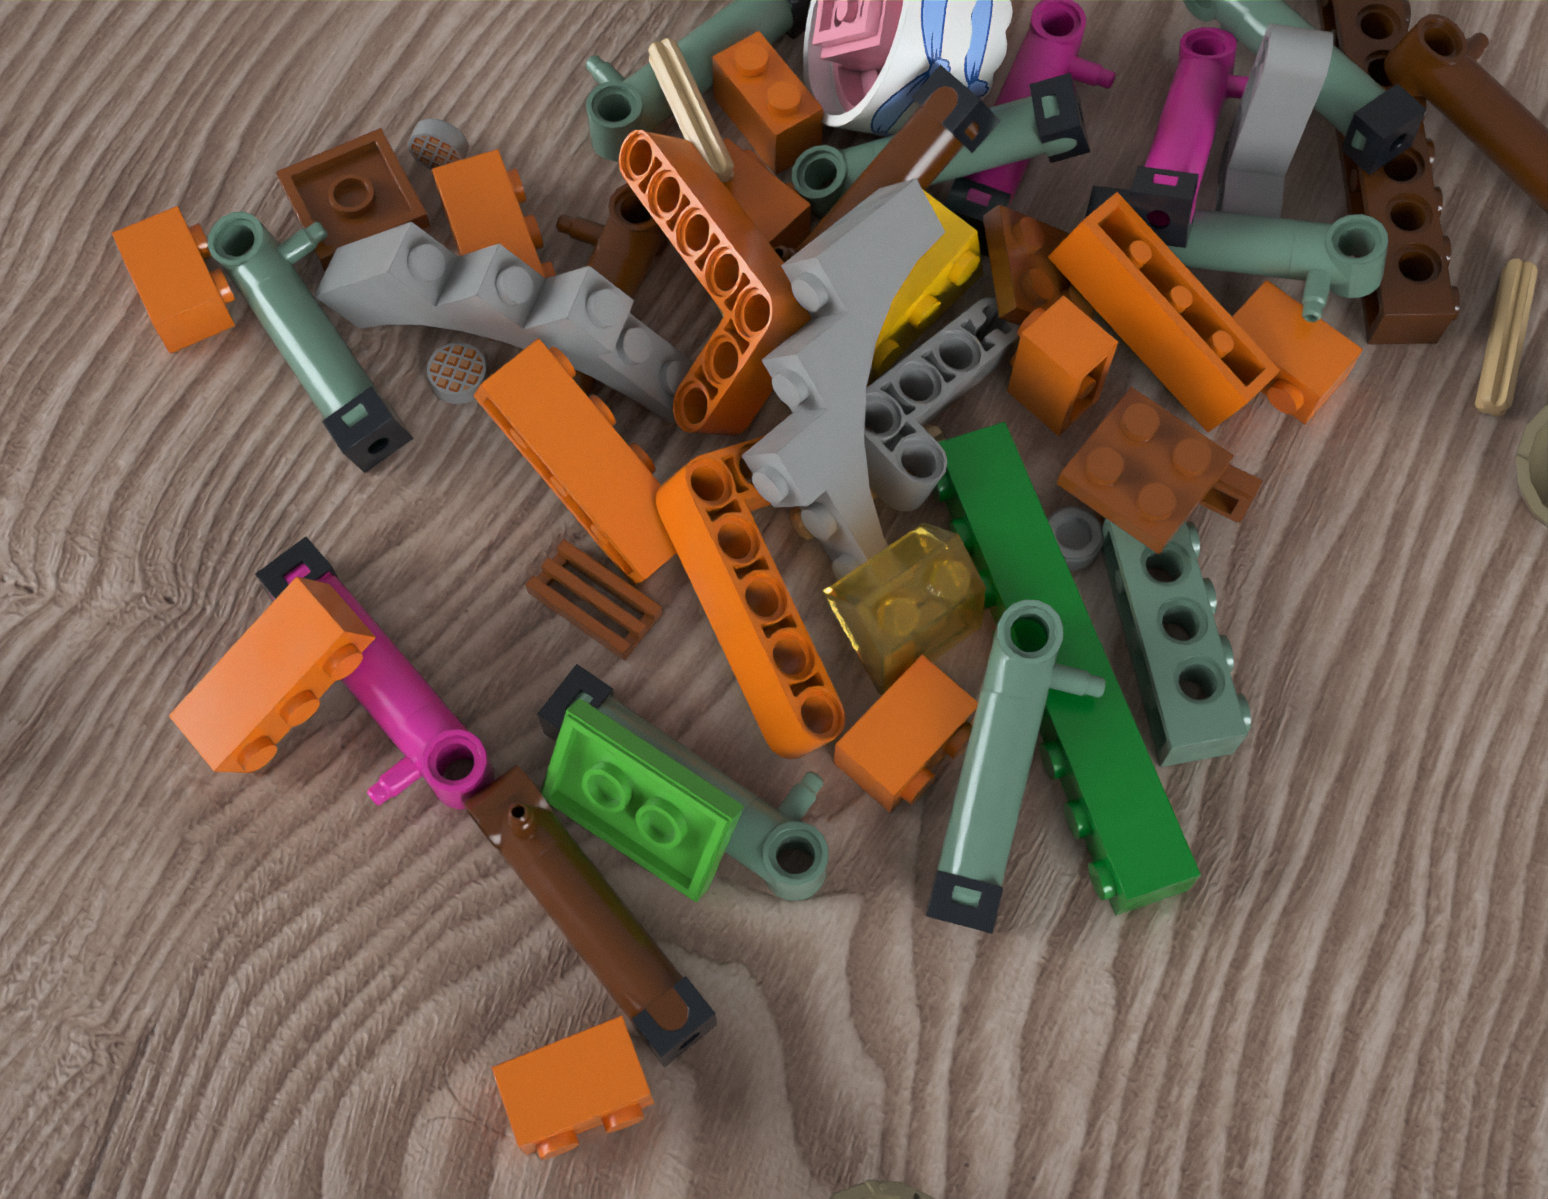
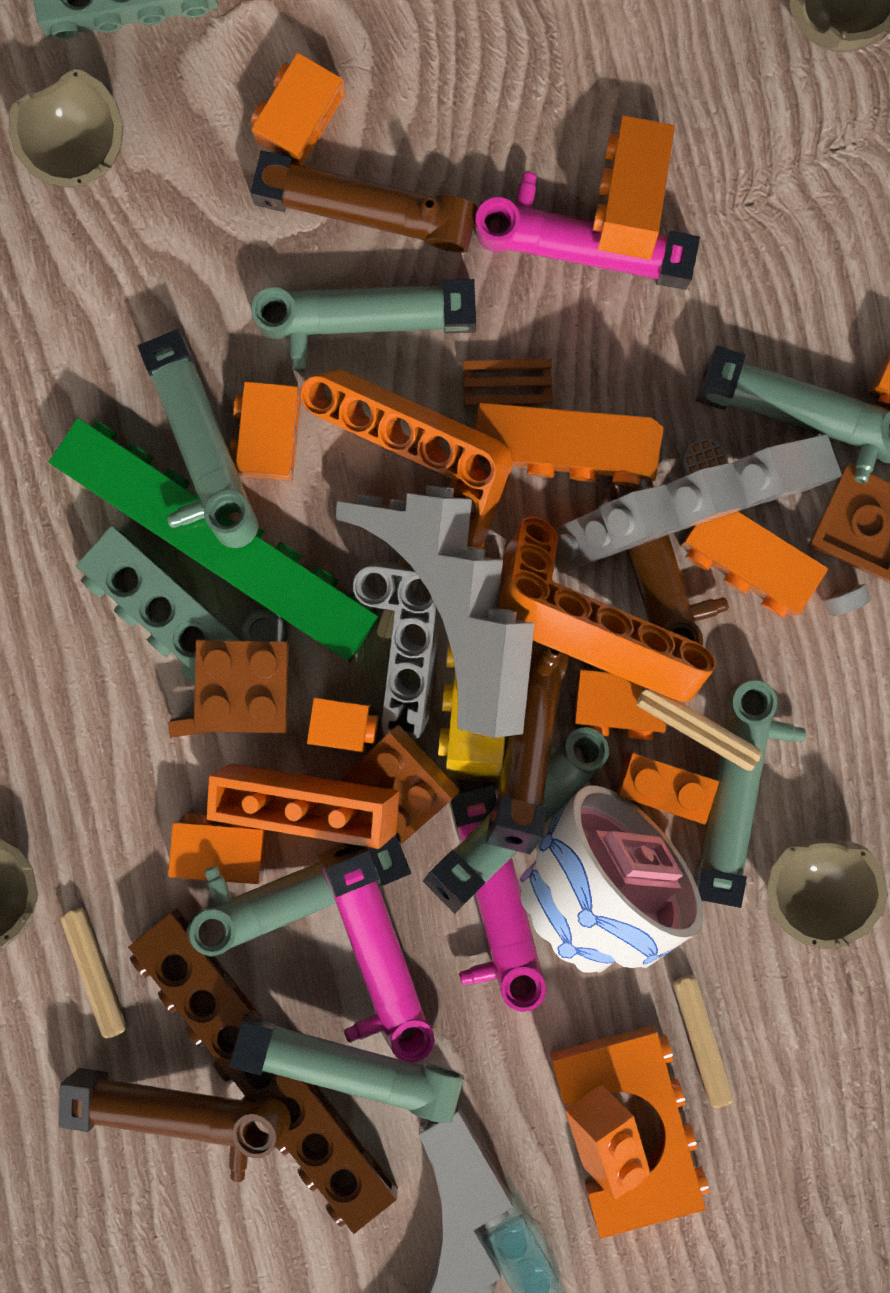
camera: 145 degrees right, 20 degrees up
bright green tile [540,698,744,903] -> none
clear yellow slope [823,522,986,695] -> none
light grey beam [1214,23,1333,218] -> none

